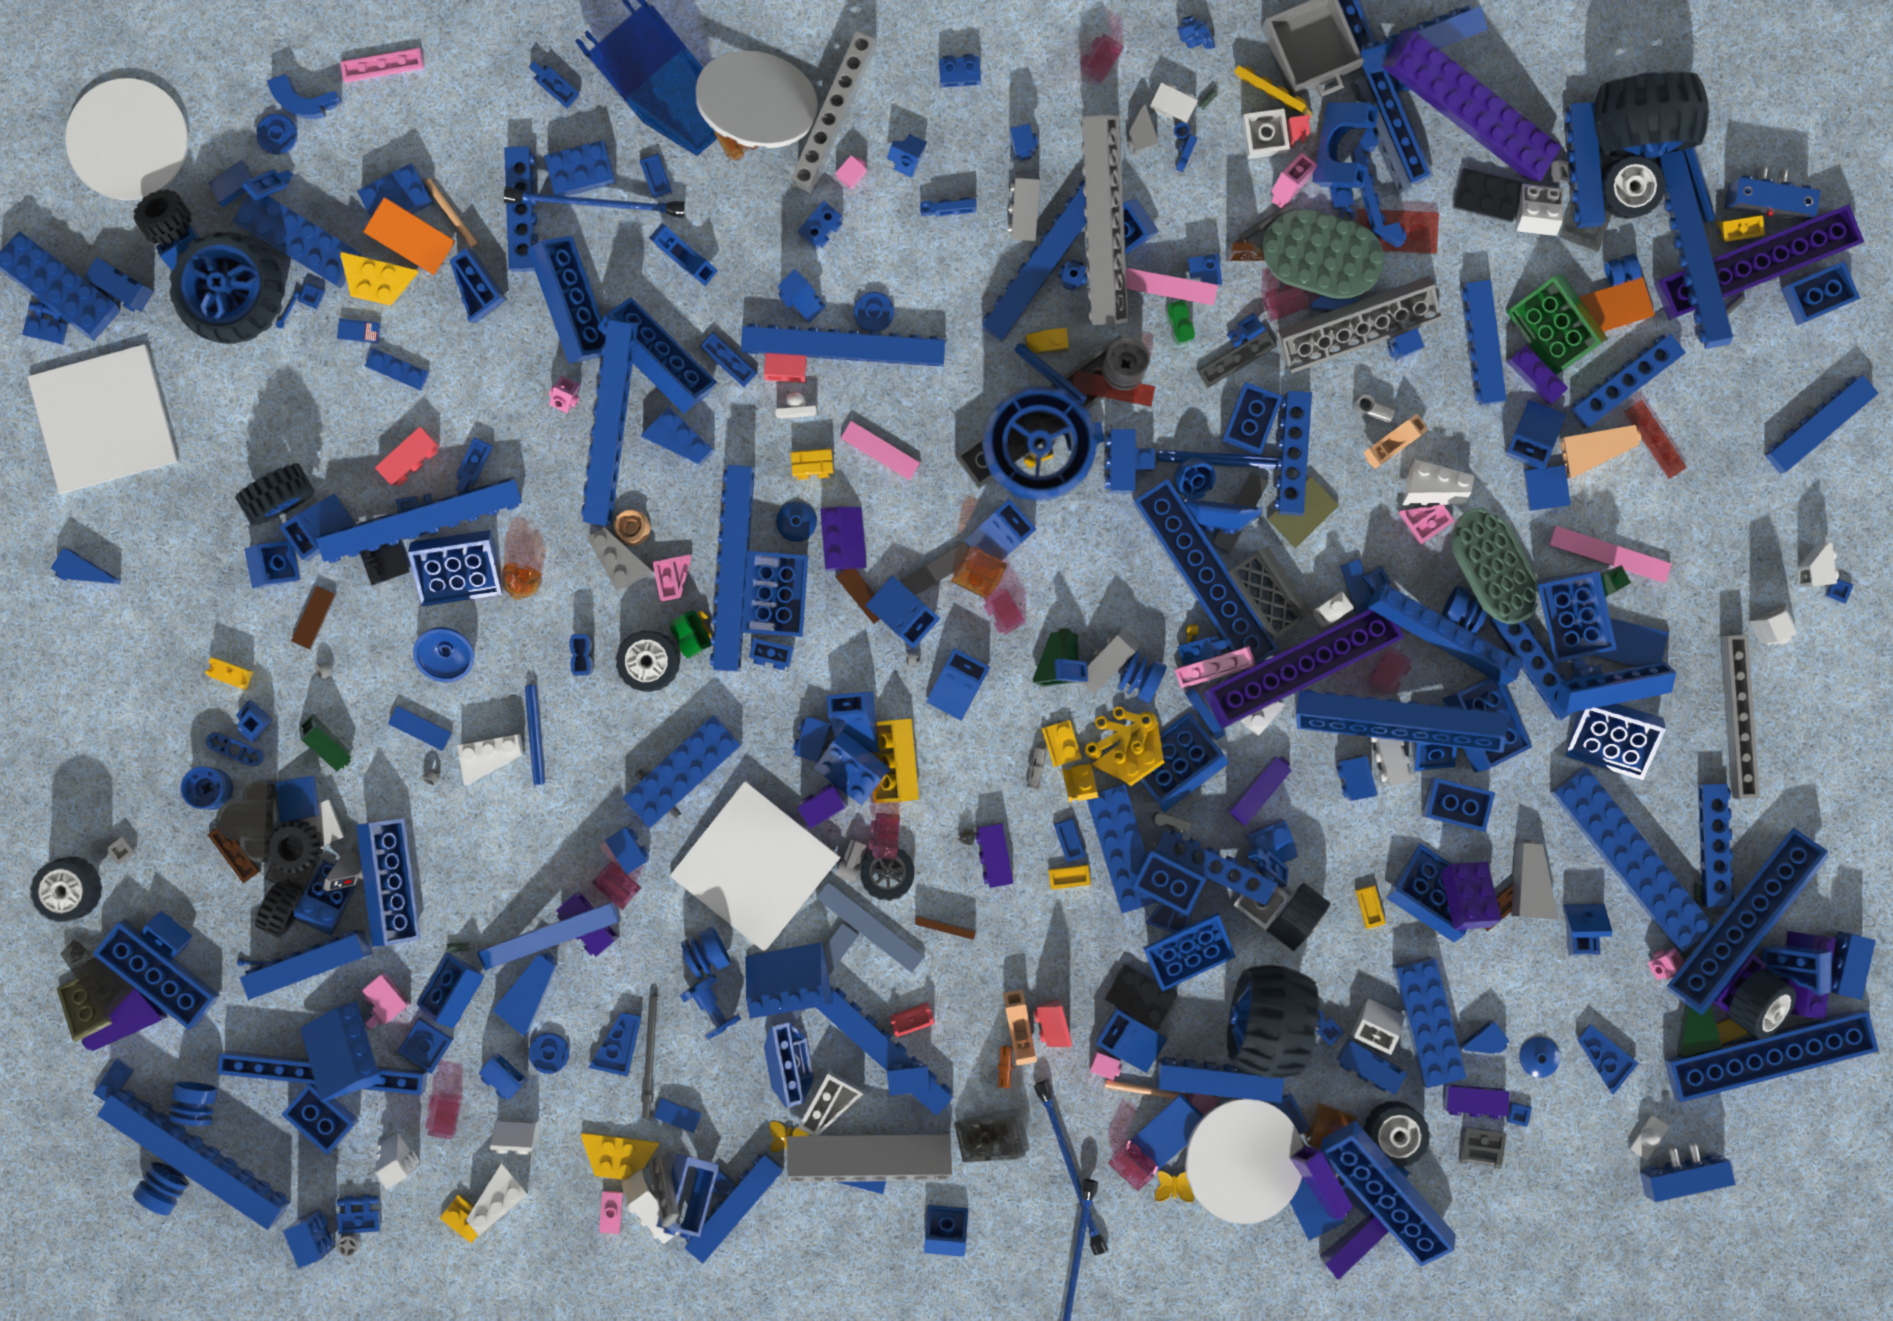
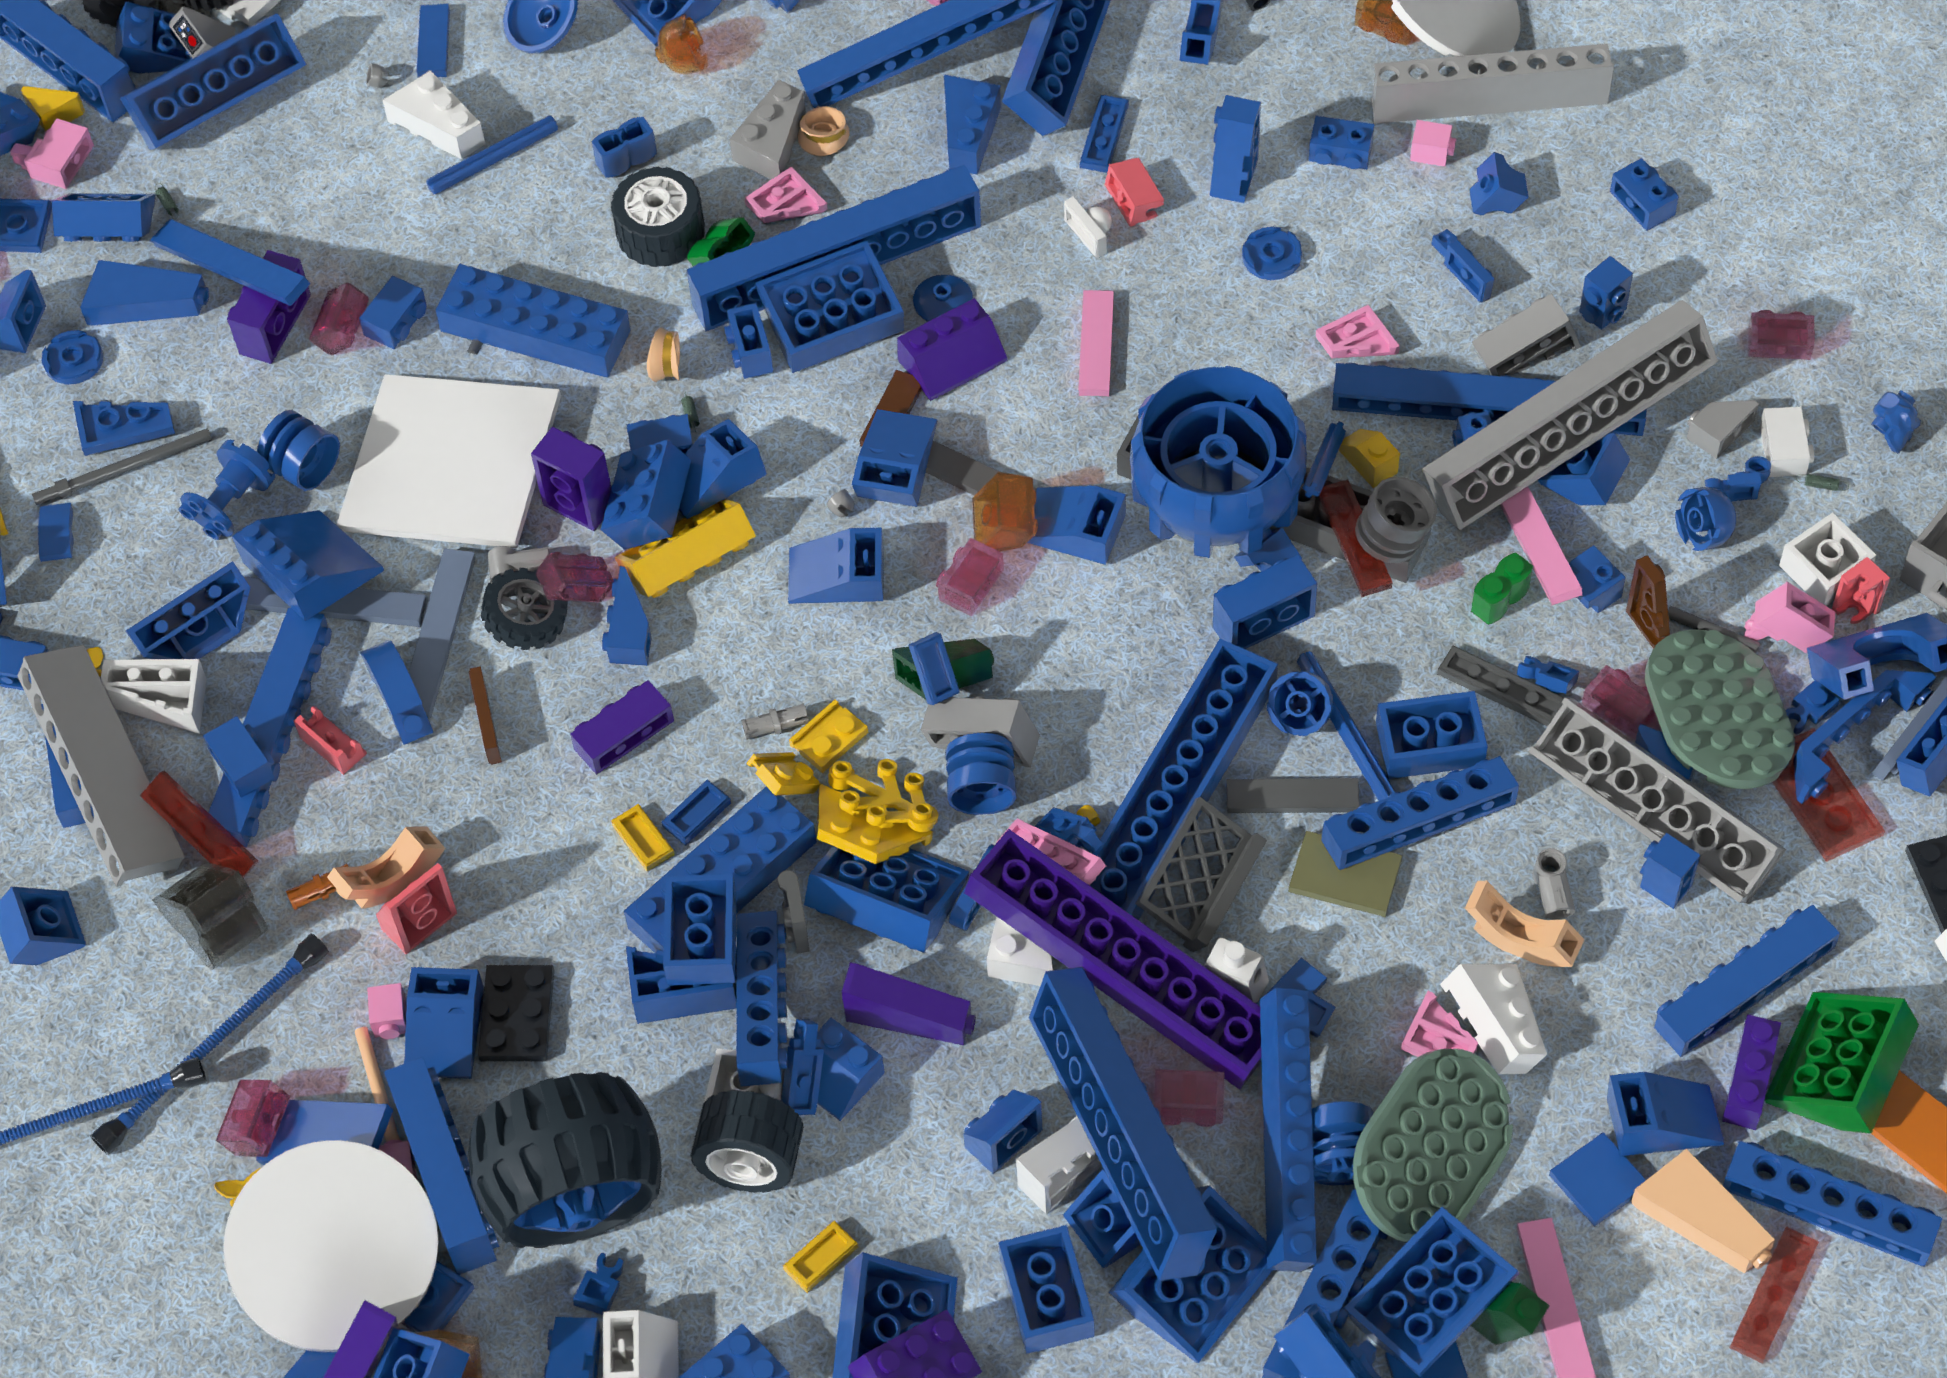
camera: 65 degrees right, 30 degrees down
blue brick [741,323,945,367] -> none
yellow brick [791,448,834,480] -> none
clear smoke hinge [958,829,975,846] -> none
blue brick [1135,448,1155,471] -> none
blue slope [1143,913,1236,991] -> none
blue wedge [1181,498,1263,534] -> none
yellow wing [1234,65,1312,117] -> none
none -> yellow slope [21,86,85,132]
none -> clear red tile [140,771,258,886]
none -> blue arch [360,640,434,745]
none -> blue slope [602,566,652,666]
none -> light nougat piece [647,327,680,382]
none -> sand green piece [681,391,700,434]
none -> bright pink wing [1316,305,1400,358]
none -> blue cylinder [1675,487,1737,551]

